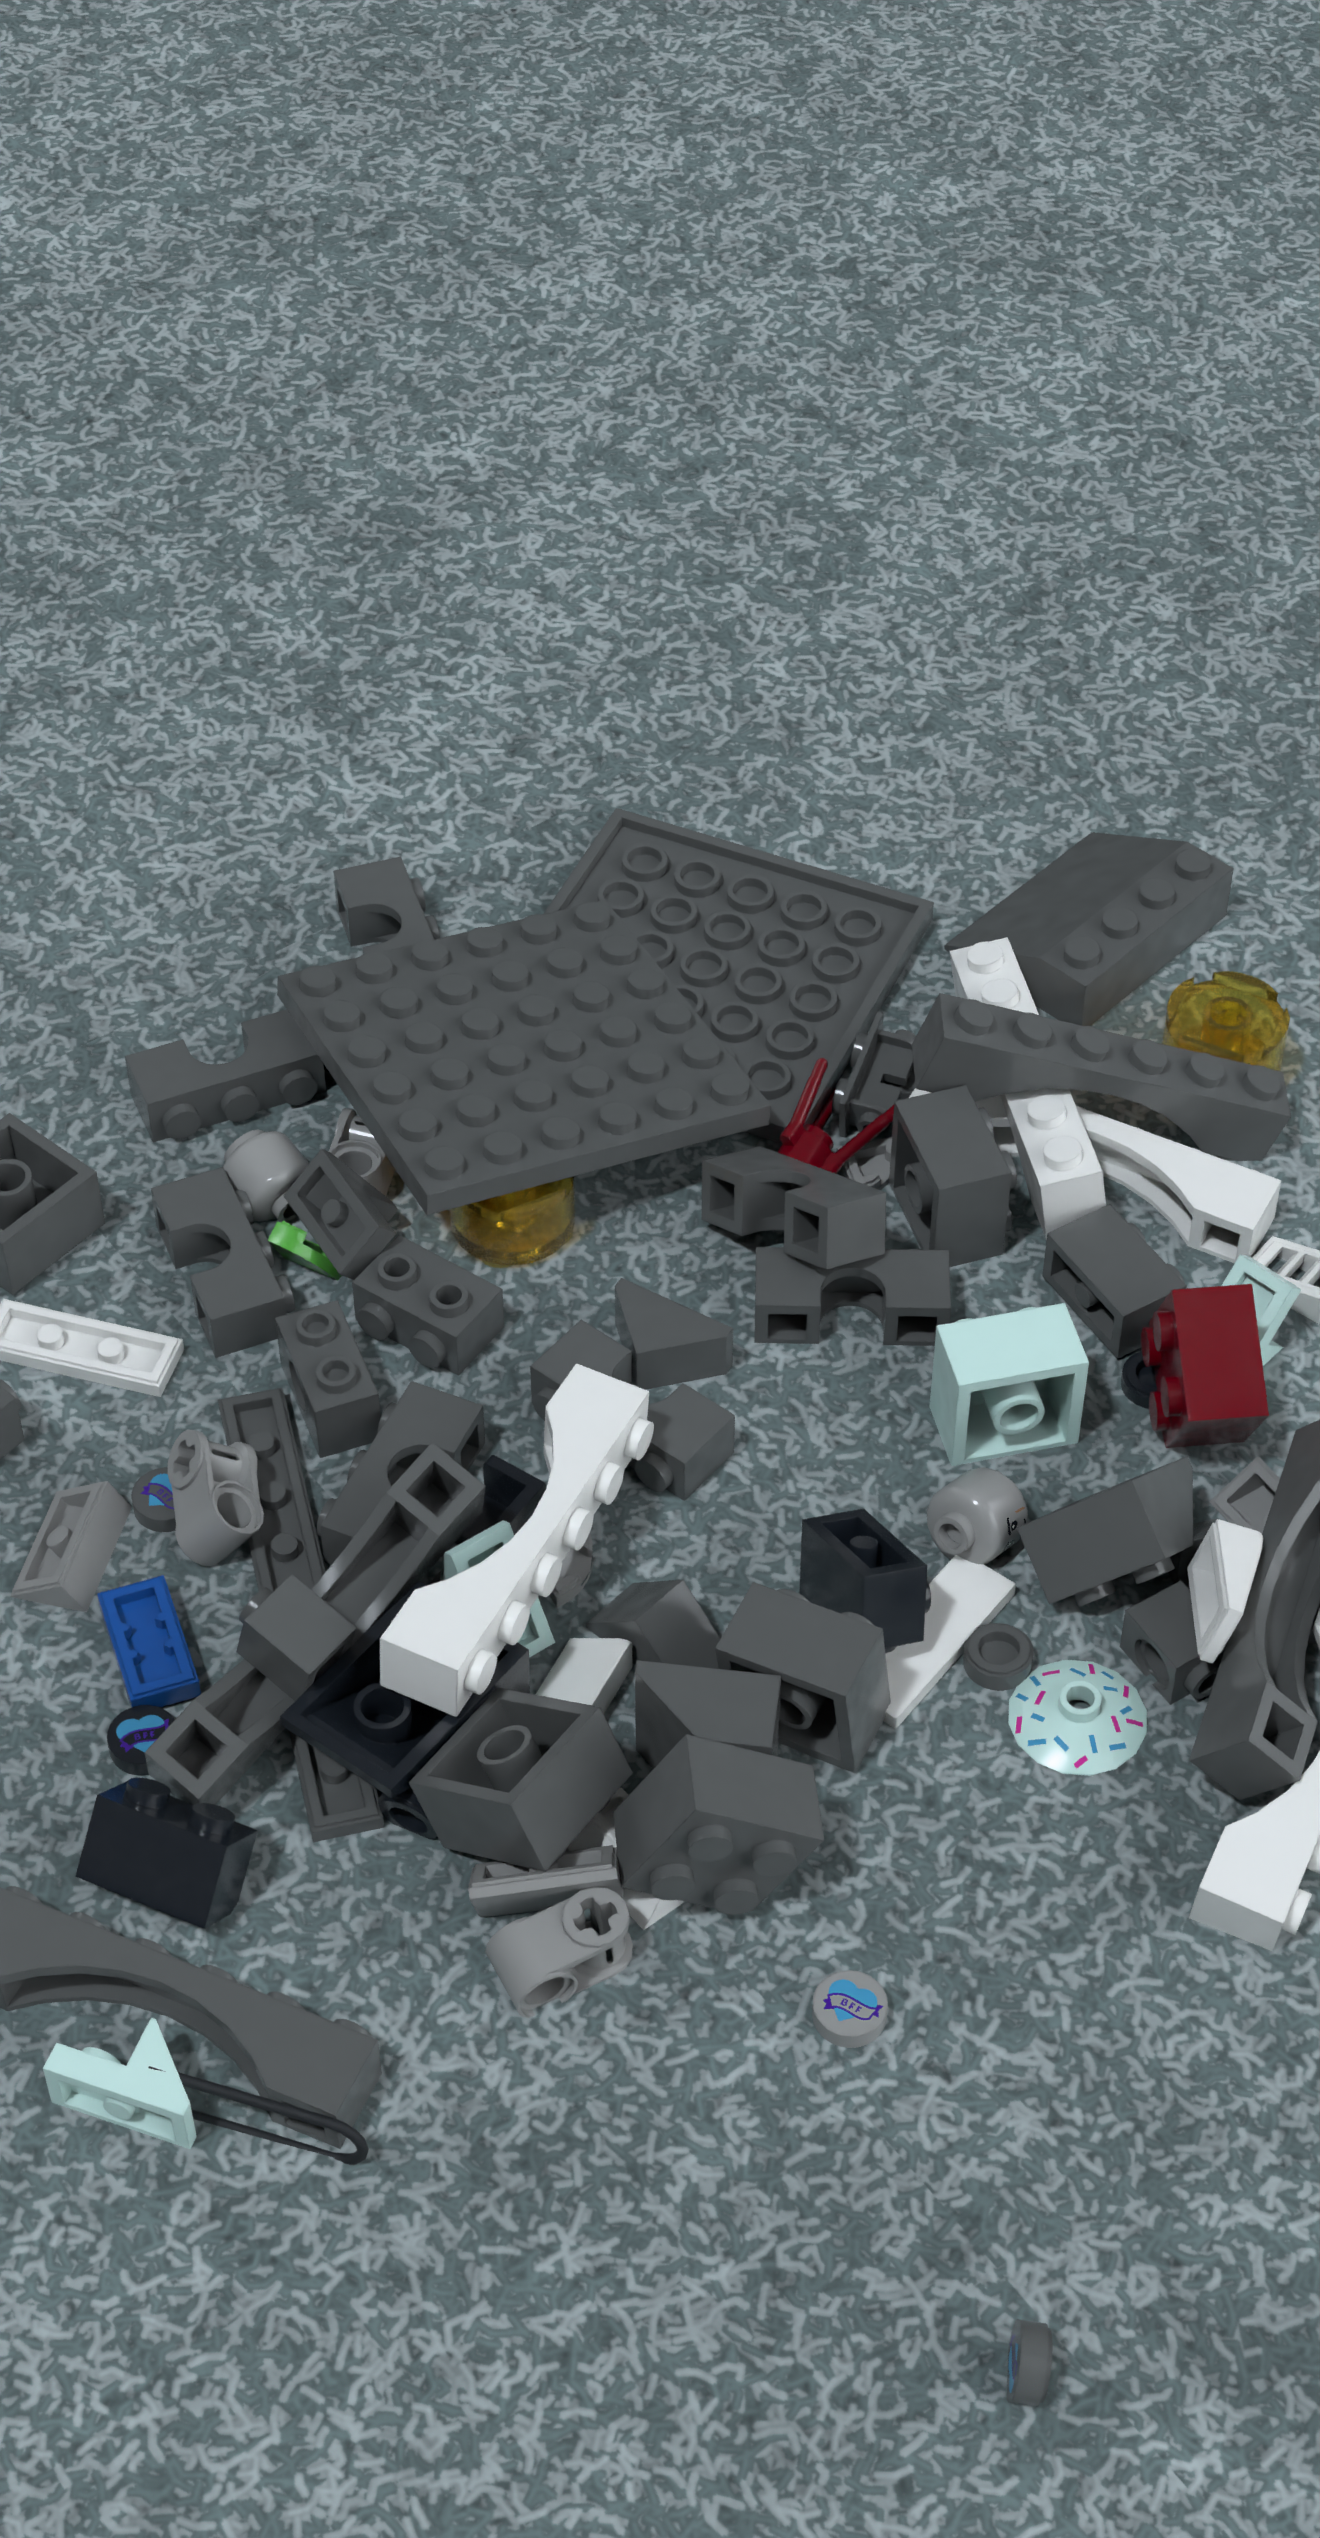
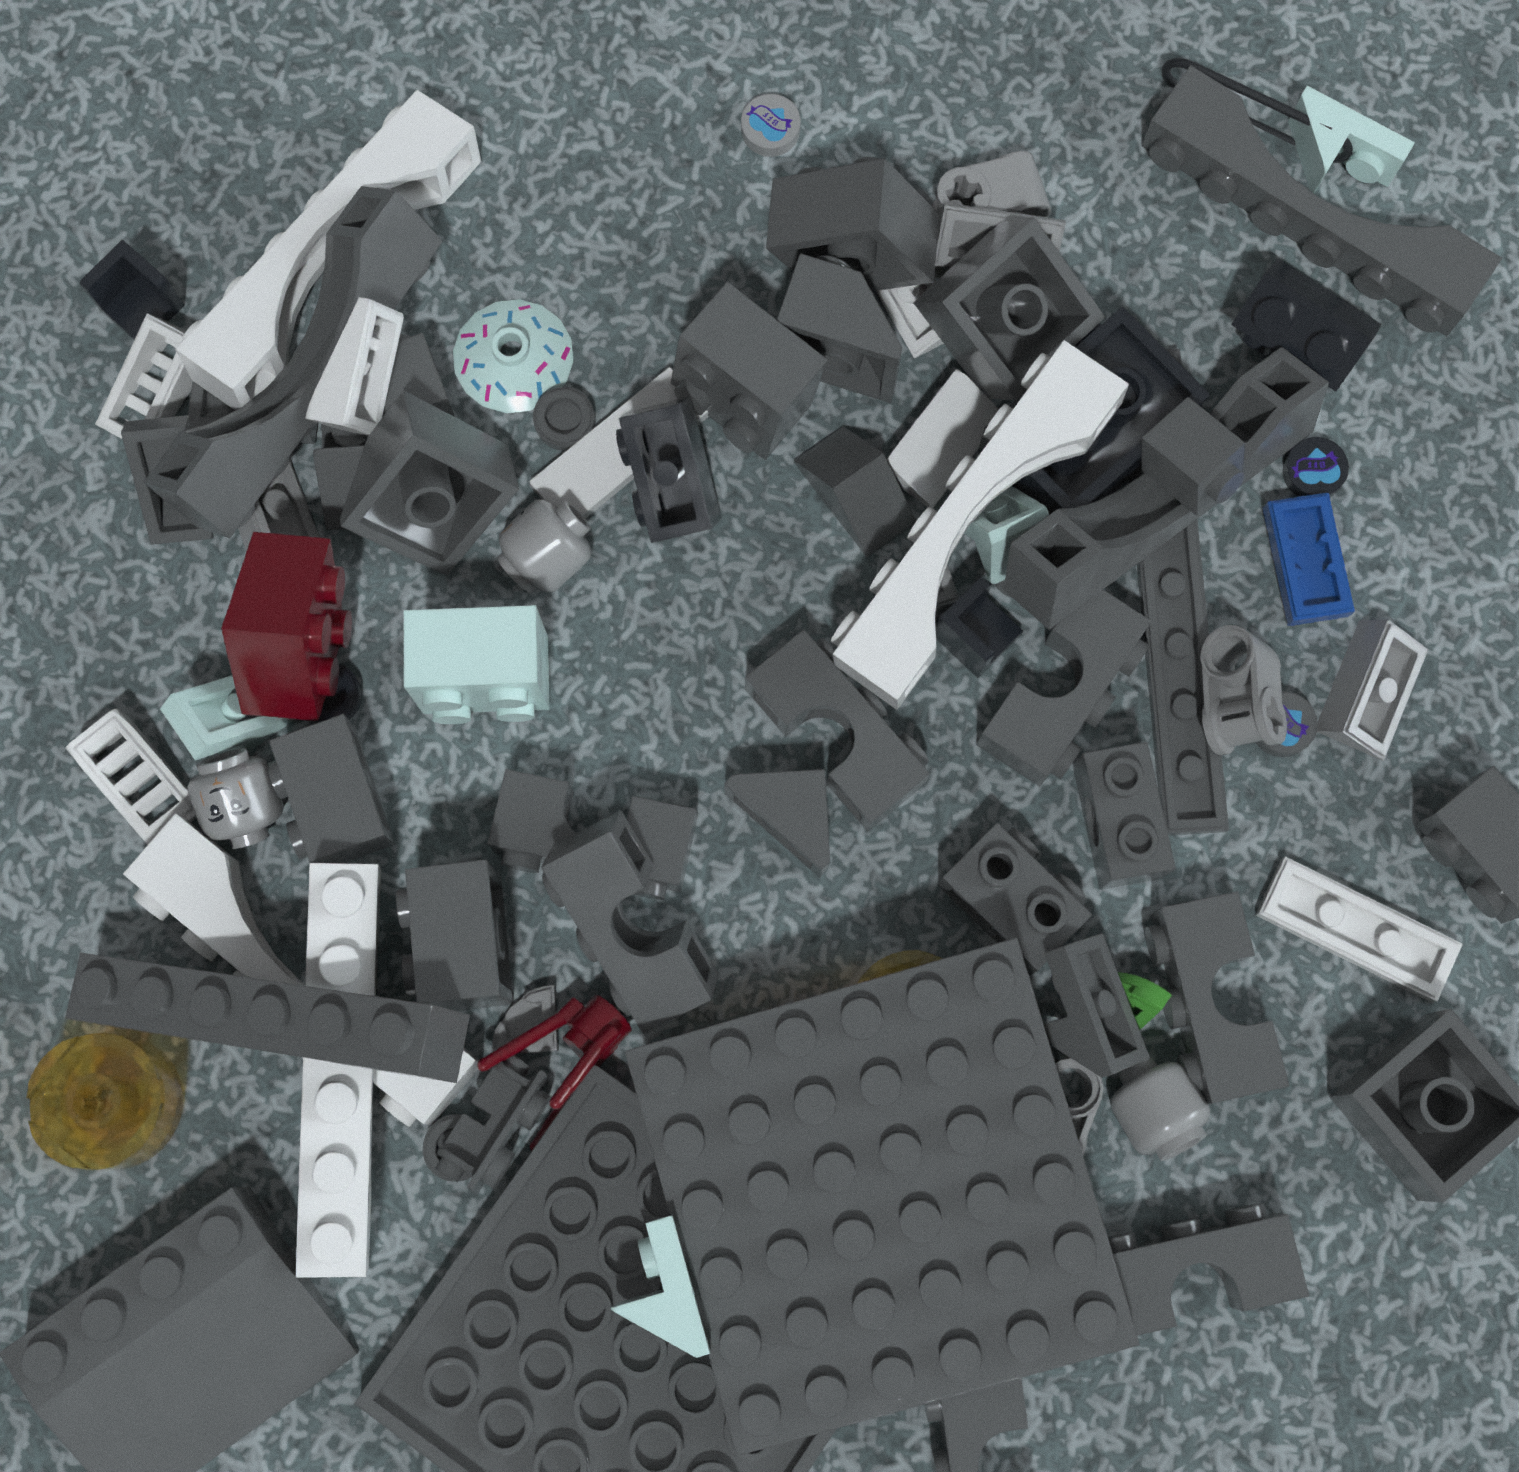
camera: 170 degrees left, 30 degrees up
none -> light grey head [187,748,283,849]
none -> light aqua slope [611,1215,710,1358]

